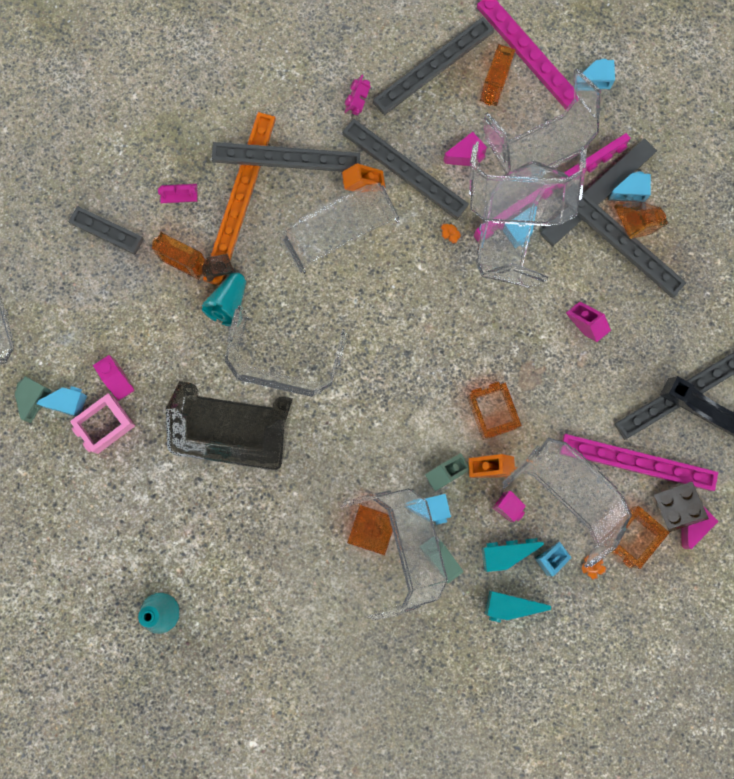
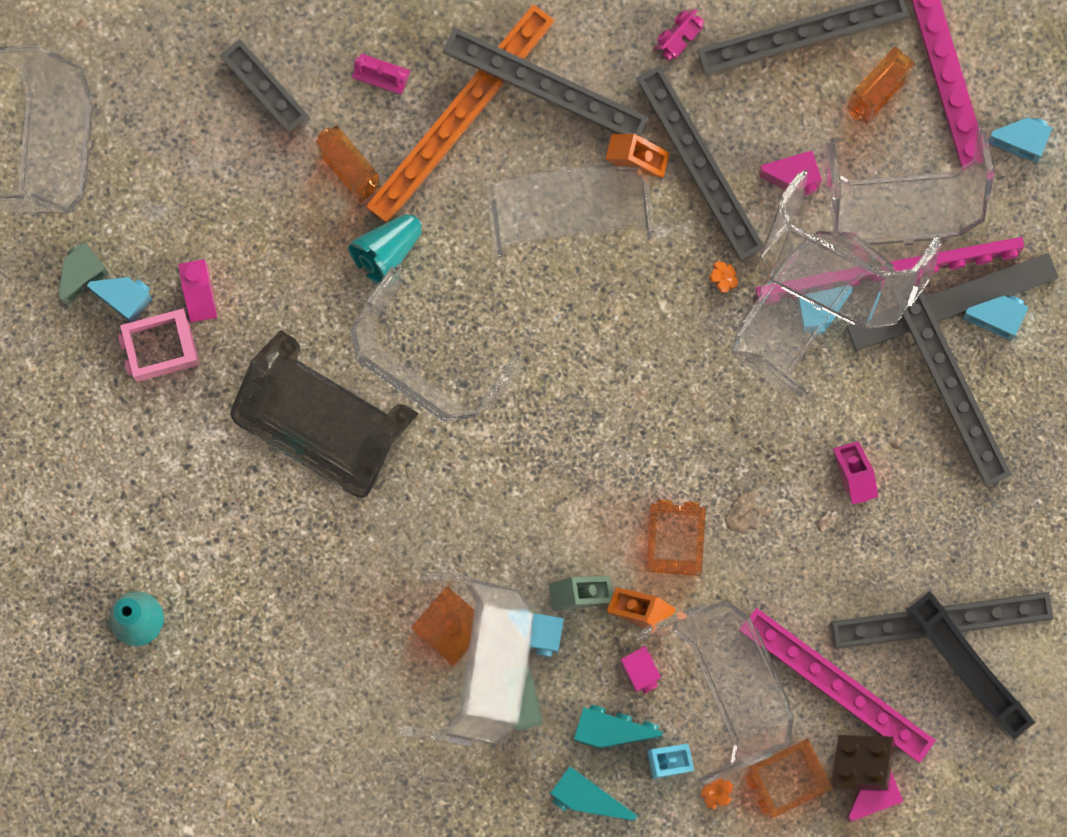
camera: 25 degrees right, 0 degrees up
clear smoke bracket [201,254,234,282] -> none
clear orange slope [614,201,669,239] -> none

